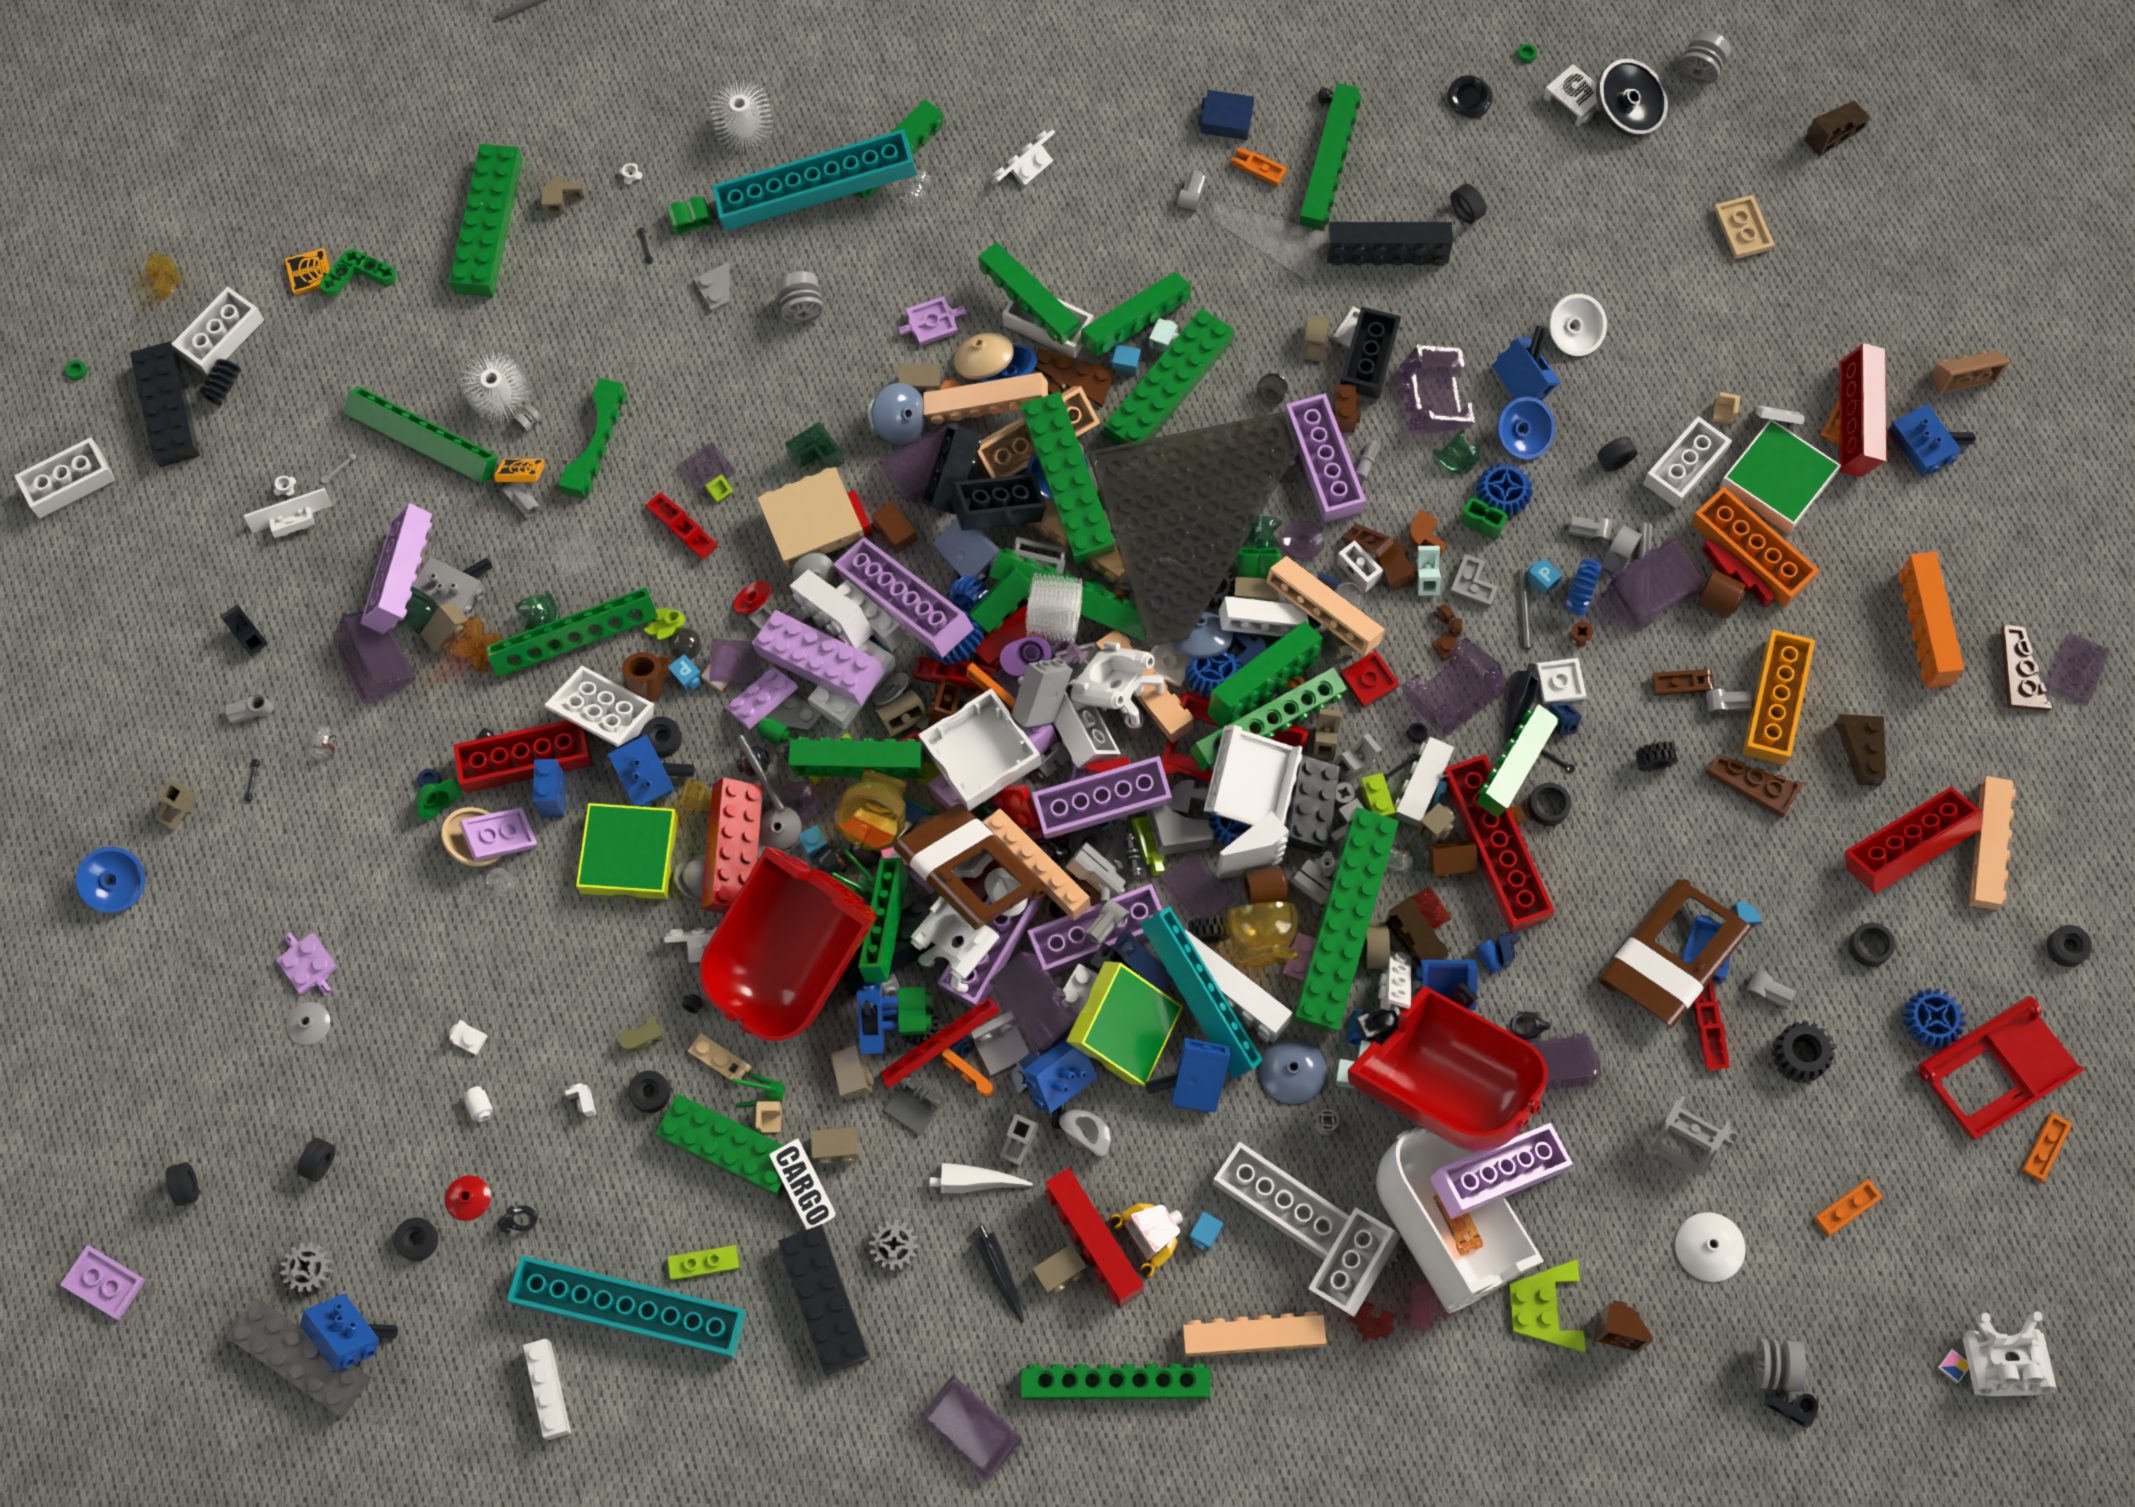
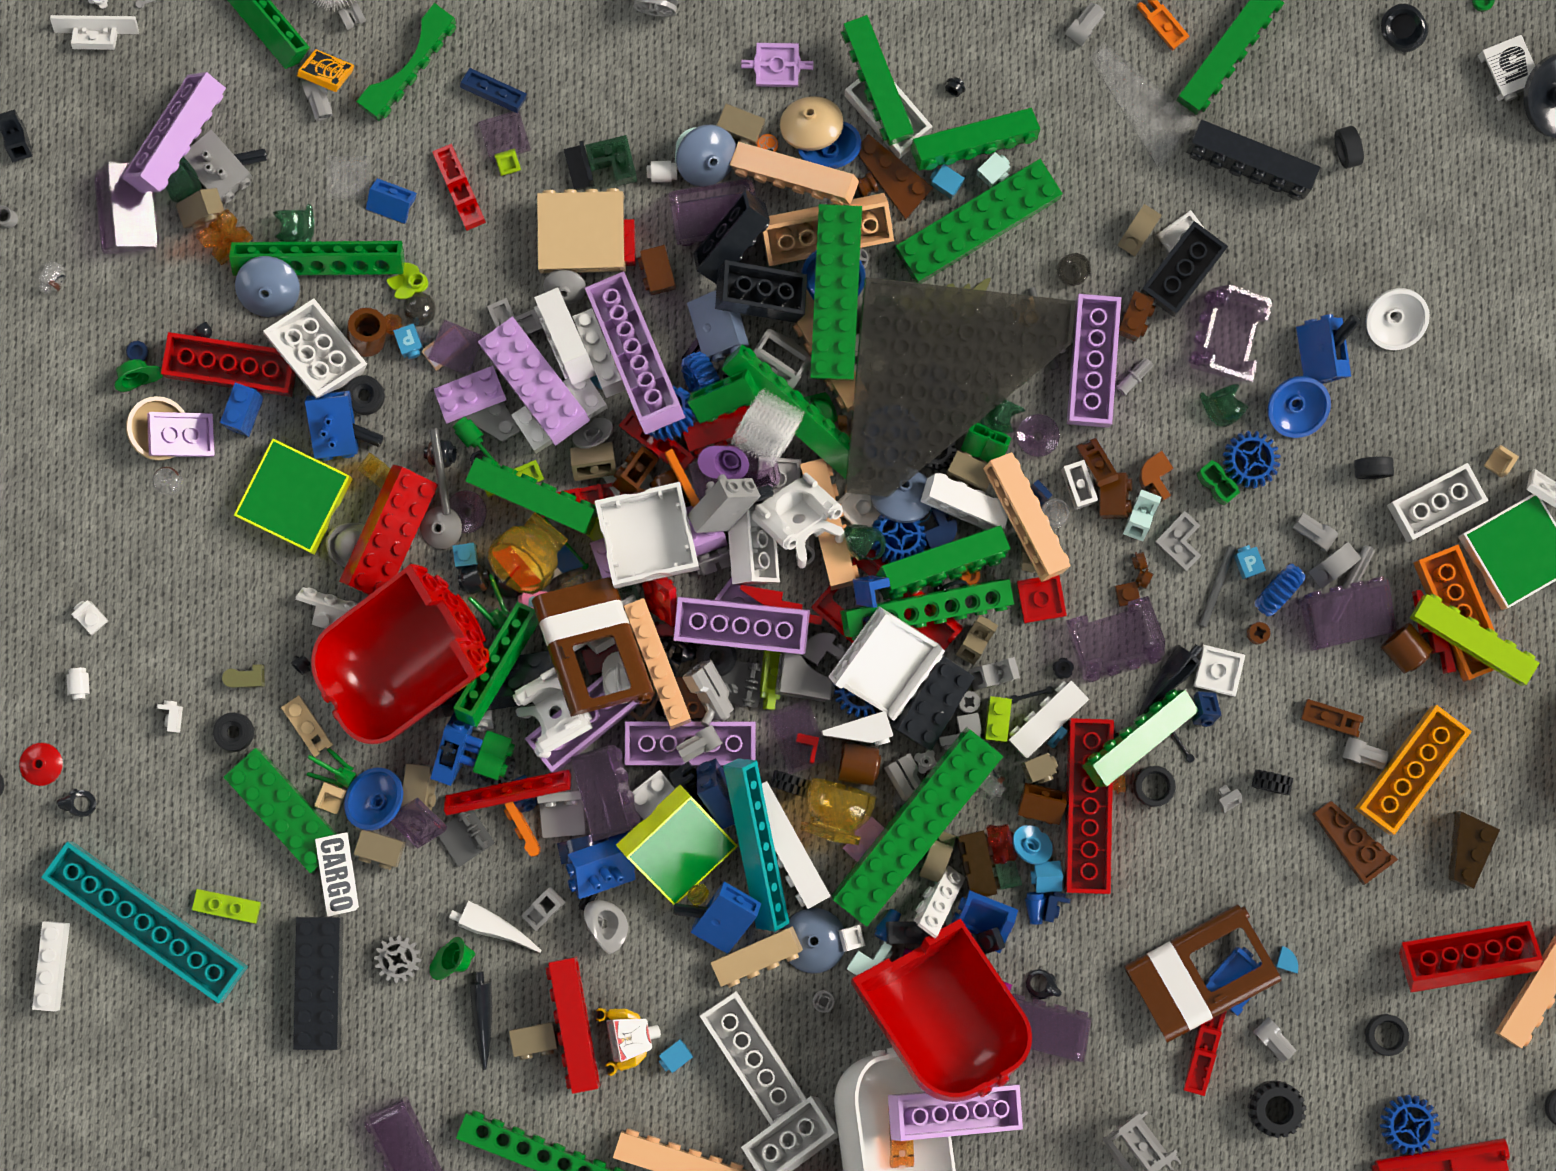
camera: 15 degrees right, 15 degrees up
red dish [733,581,771,614] -> none
none -> sand blue dish [235,256,300,317]
none -> blue dish [344,767,403,831]
none -> blue panel [366,178,417,224]
none -> clear purple tile [390,797,447,849]
none -> green piece [430,937,476,980]
none -> dark blue plate [460,68,527,113]
none -> black panel [563,140,595,190]
none -> white brick [647,161,677,182]
none -> clear yellow tile [687,884,710,906]
none -> tan brick [711,926,803,988]
none -> red panel [796,733,819,765]
none -> white tile [838,925,865,952]
none -> clear green piece [844,524,886,560]
none -> blue panel [853,575,890,608]
none -> black plate [945,77,965,97]
none -> clear green panel [995,860,1022,890]
none -> dark azure dish [1012,825,1053,865]
none -> dark azure brick [1030,861,1063,893]
none -> light grey tile [1219,785,1243,813]
none -> lime brick [1410,594,1540,686]

